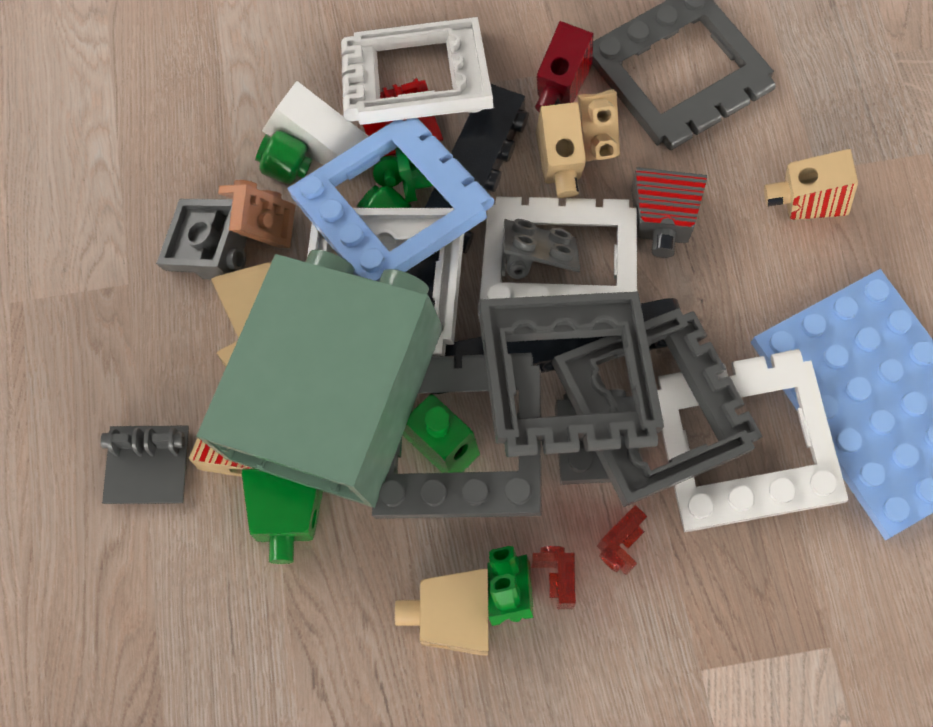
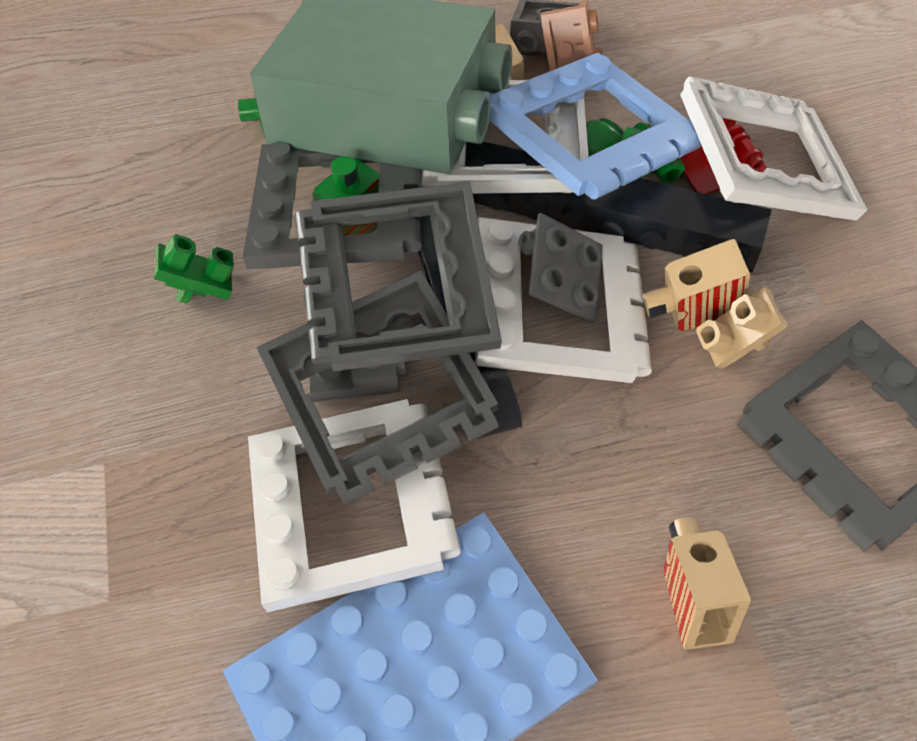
camera: 90 degrees right, 10 degrees down
green head [255,130,312,185] -> none
white slope [262,81,368,165] -> none
tan torso [395,569,489,655] -> none
clear red bracket [532,546,576,610] -> none
dark red torso [535,21,594,113] -> none
clear red bracket [597,505,648,575] -> none
dark grey torso [631,167,707,258] -> none

